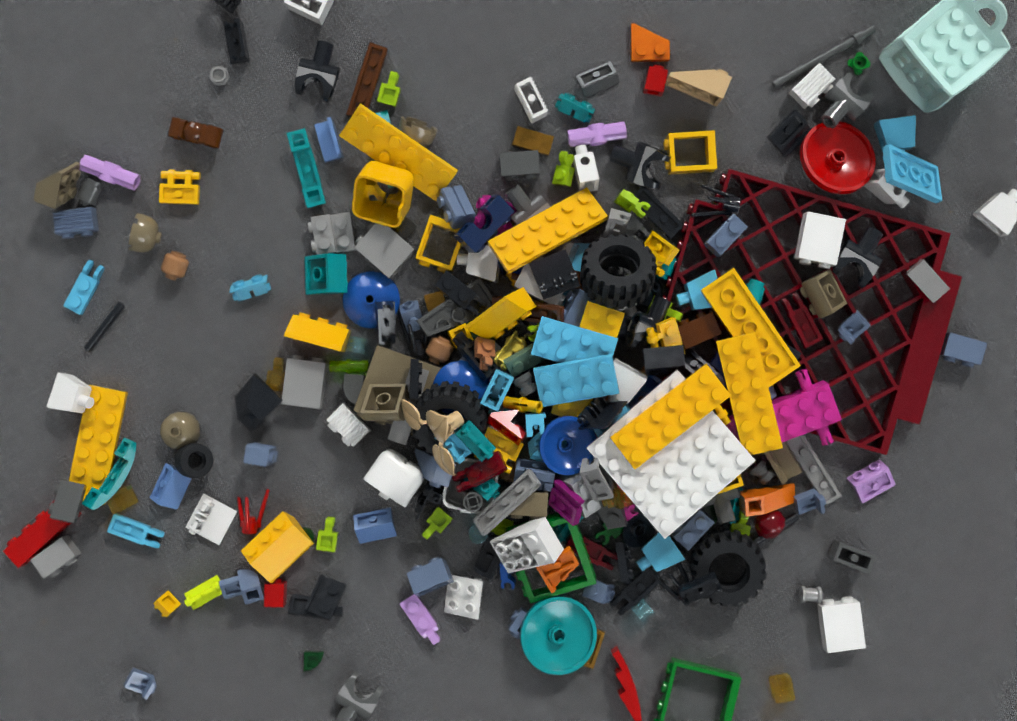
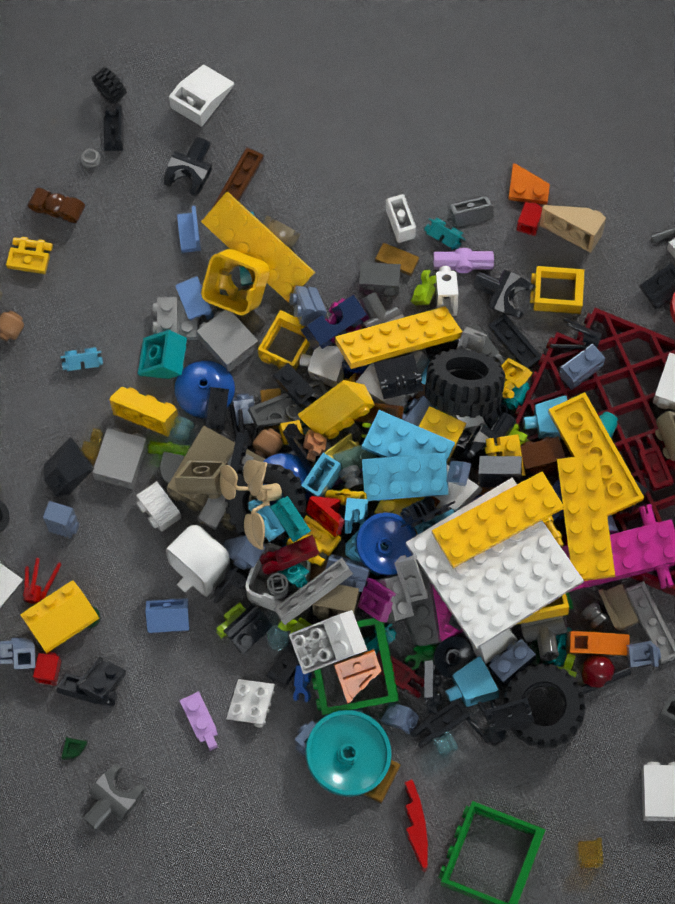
camera: 10 degrees right, 20 degrees down
teal slope [286,128,326,208] -> none
lime plate [316,516,339,552] -> none
lime plate [377,71,401,107] -> none
sand blue brick [406,557,454,597] -> none
clear yellow plate [601,487,634,509] -> none
lime plate [614,189,650,218] -> none
light grey bush [799,586,822,604] -> none
none -> medium blue panel [176,276,214,320]
none -> black plate [223,603,273,654]
none -> sand blue bracket [446,461,471,486]

